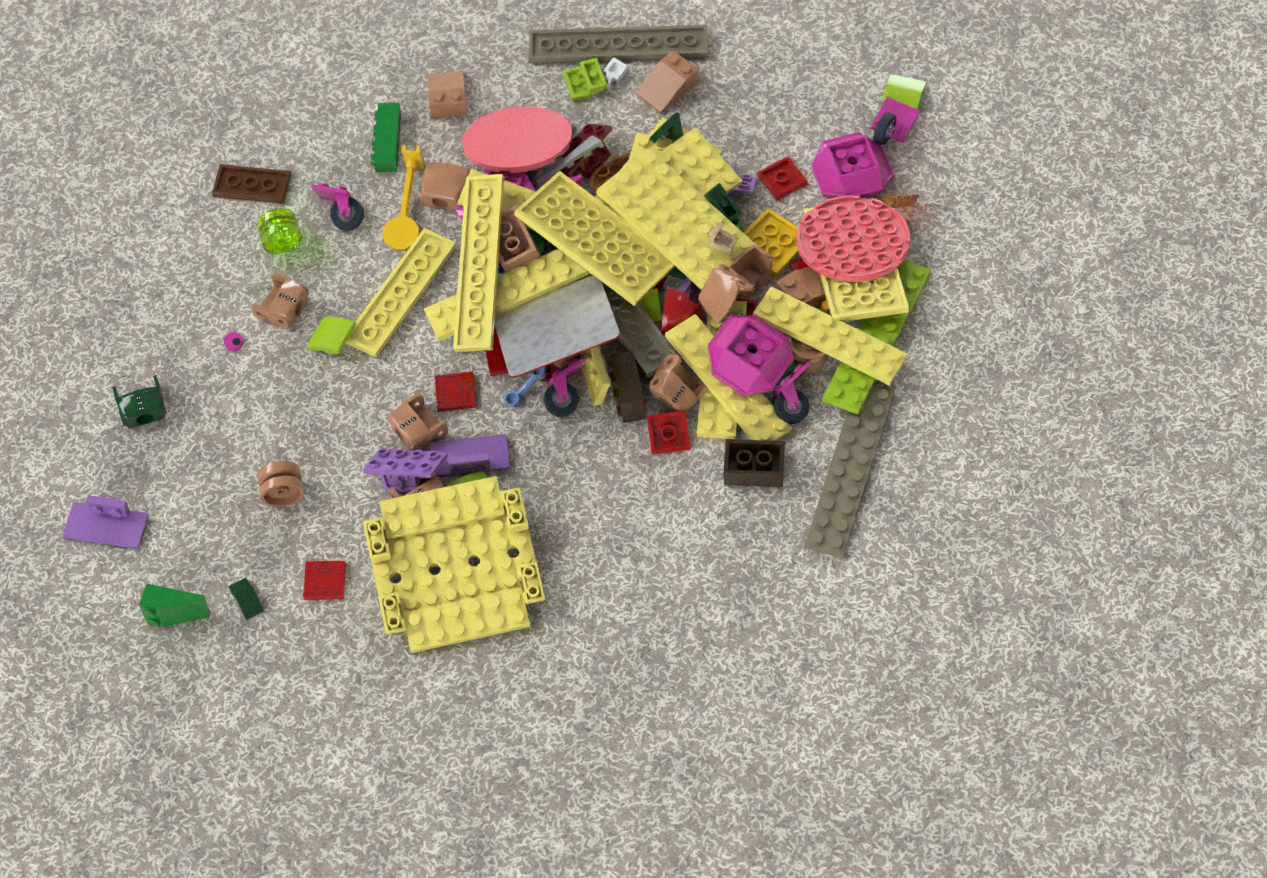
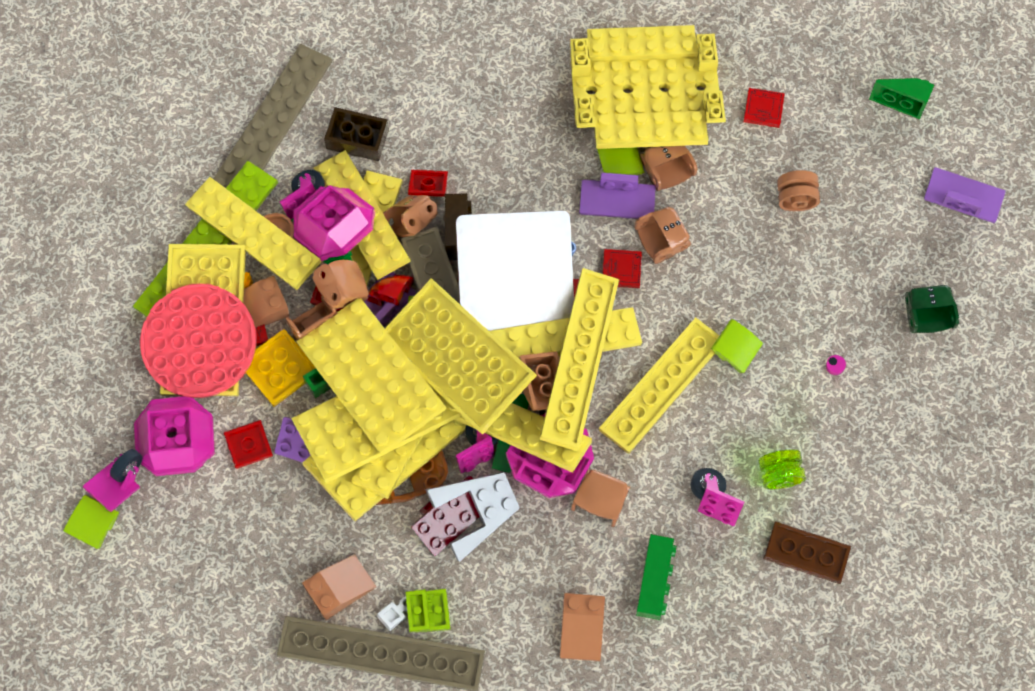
camera: 175 degrees left, 10 degrees up
dark green slope [228,578,264,620] -> none
nougat piece [251,272,310,328] -> none
medium lavender bracket [363,448,448,492] -> none
yellow piece [382,145,425,251] -> none
coral tile [462,106,572,173] -> none
dark green slope [649,111,683,143] -> none
dark green slope [704,183,742,222] -> none
tan bracket [708,222,738,256] -> none
clear orange slope [880,192,919,208] -> none

